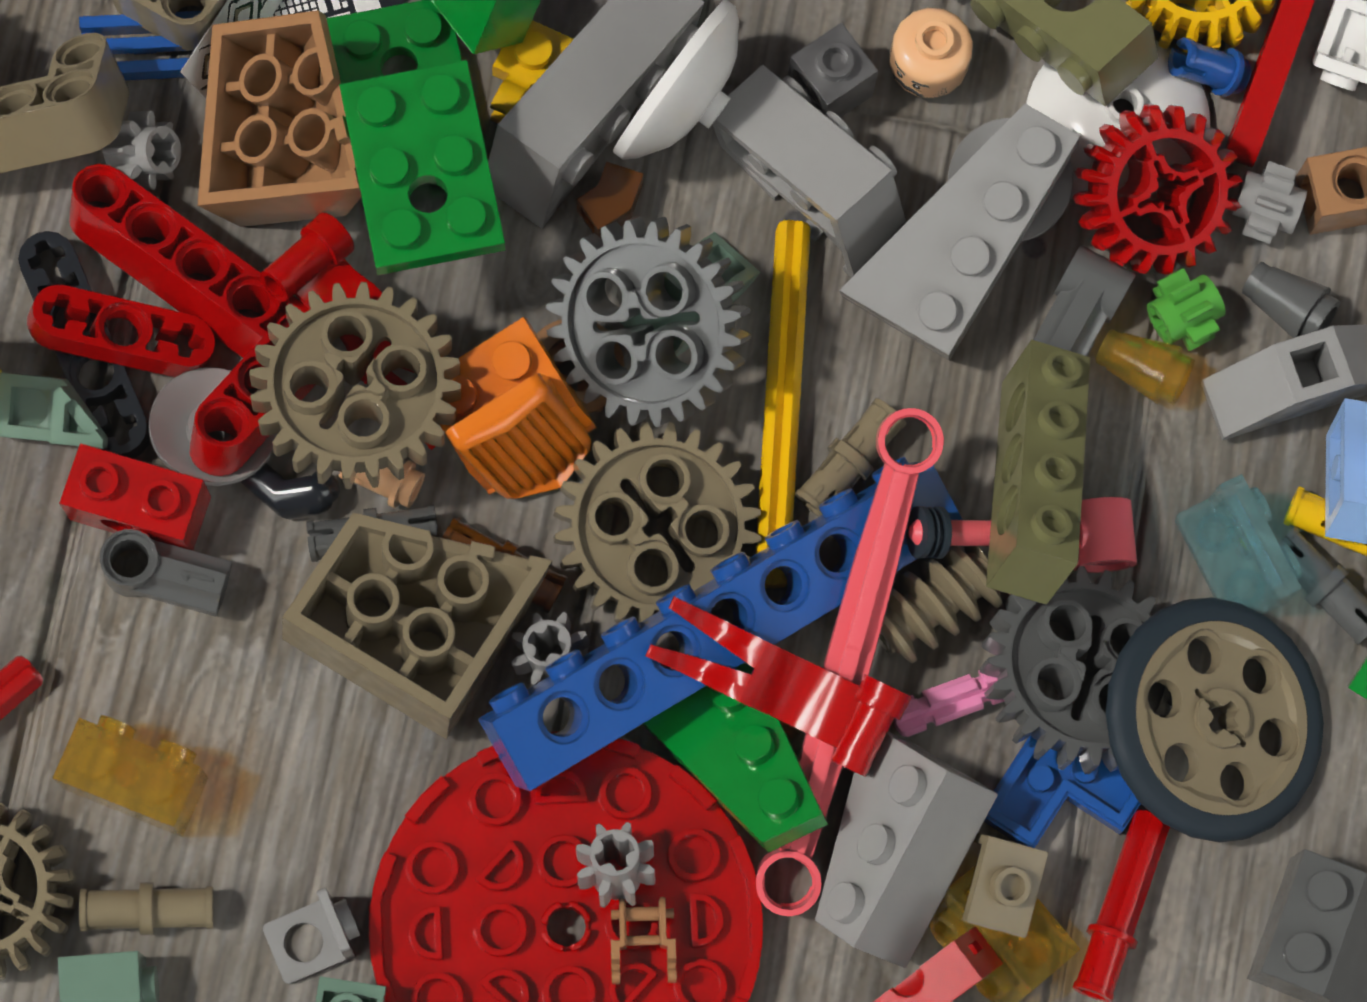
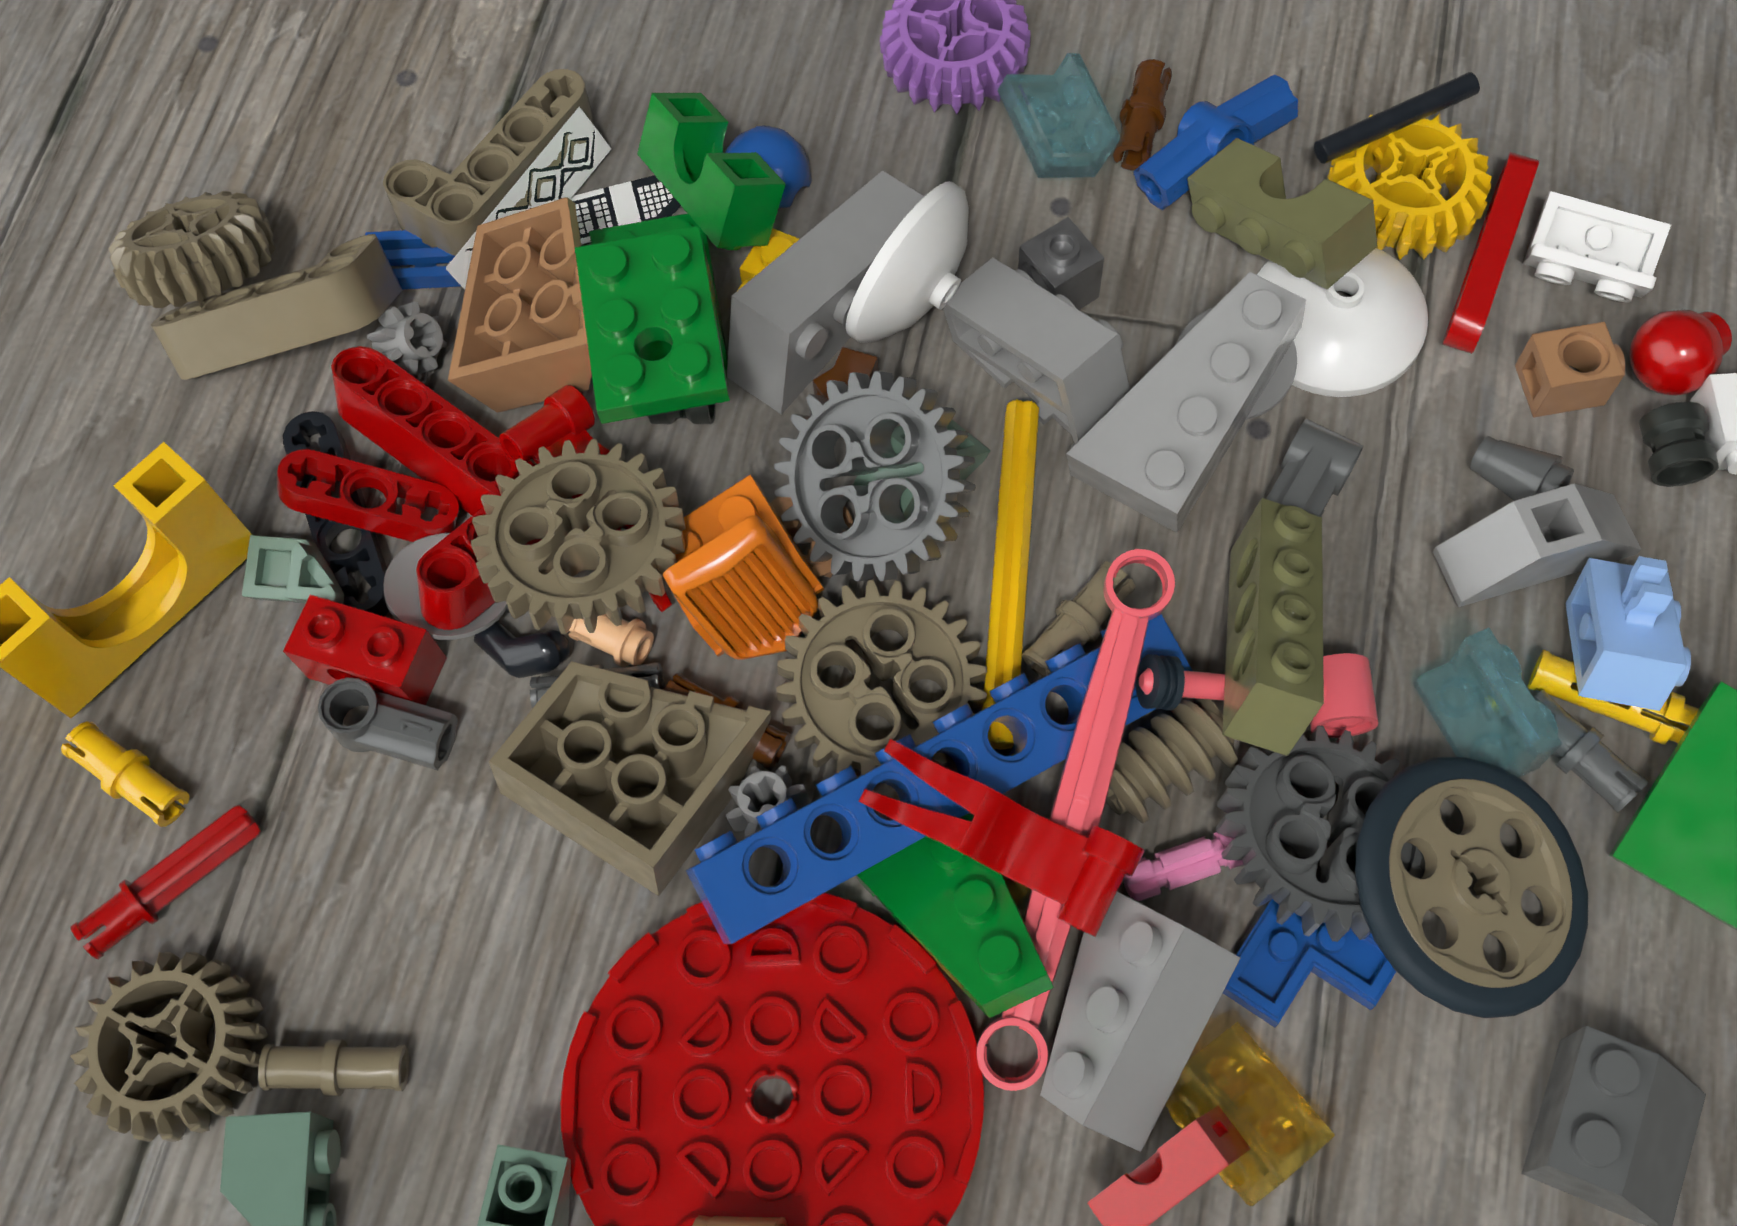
camera: 15 degrees right, 10 degrees down
clear yellow brick [53,715,208,837] -> none
light grey bracket [263,888,360,984] -> none
light grey gear [576,822,656,908] -> none
medium nougat piece [611,897,677,984] -> none
light nougat head [889,8,973,98] -> none
dark tan bracket [962,833,1049,938] -> none
red gear [1072,104,1244,274] -> none
red axle [1072,810,1170,1002] -> none
clear yellow cone [1096,329,1195,405] -> none
bright green gear [1147,268,1226,351] -> none
blue pin [1168,37,1251,97] -> none
light grey gear [1231,161,1307,244] -> none

